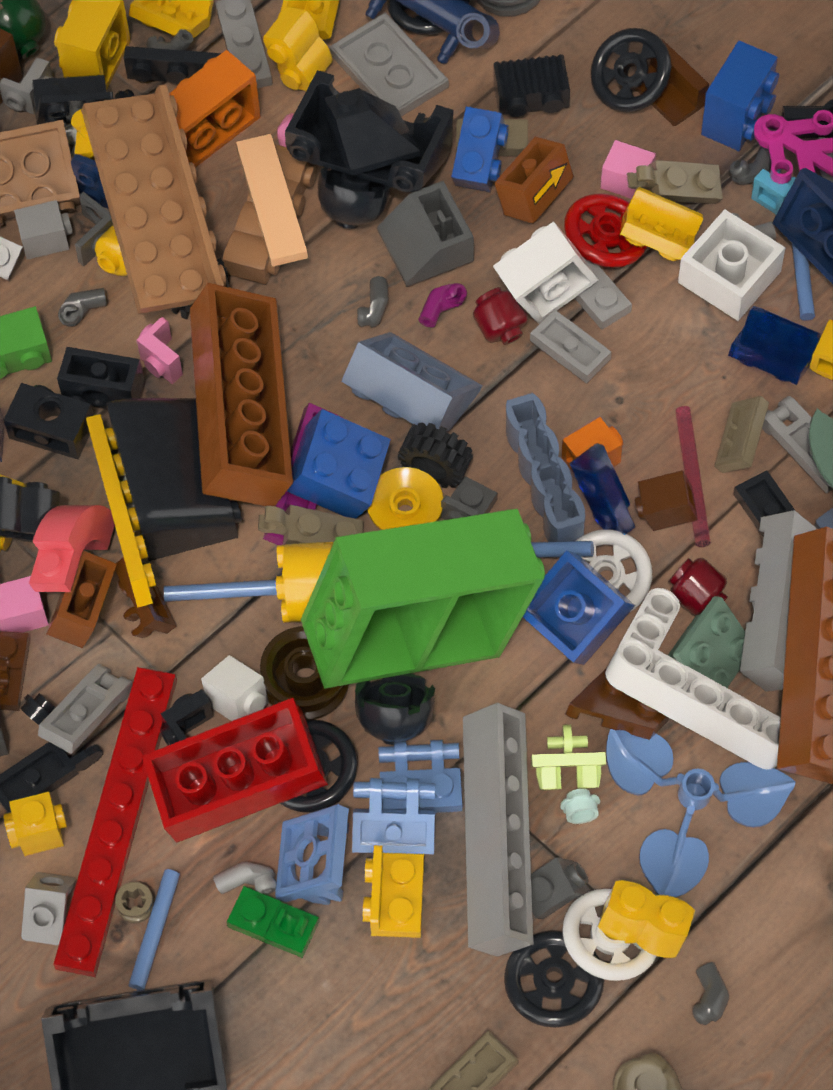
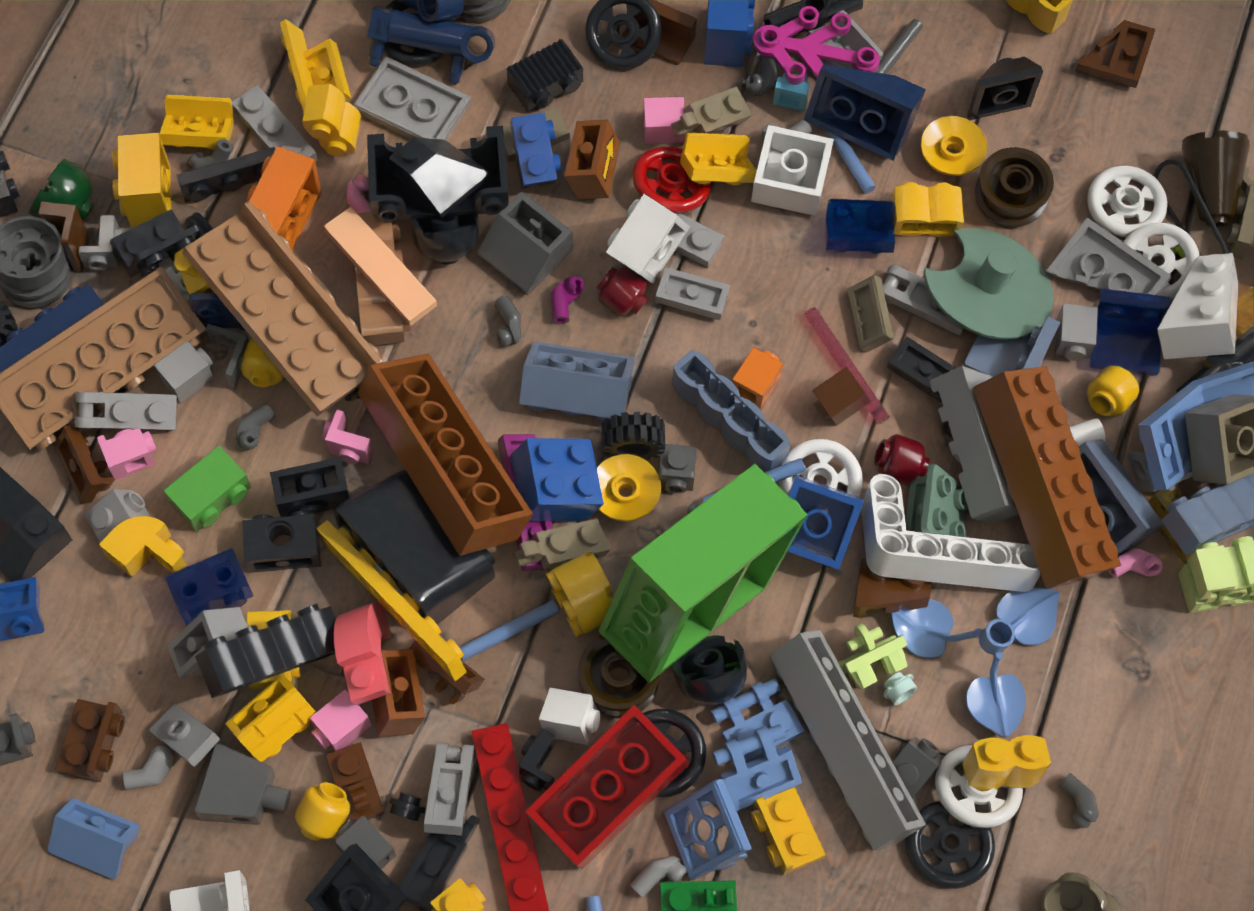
camera: 30 degrees left, 5 degrees up
clear blue bracket [569,443,636,535] -> none

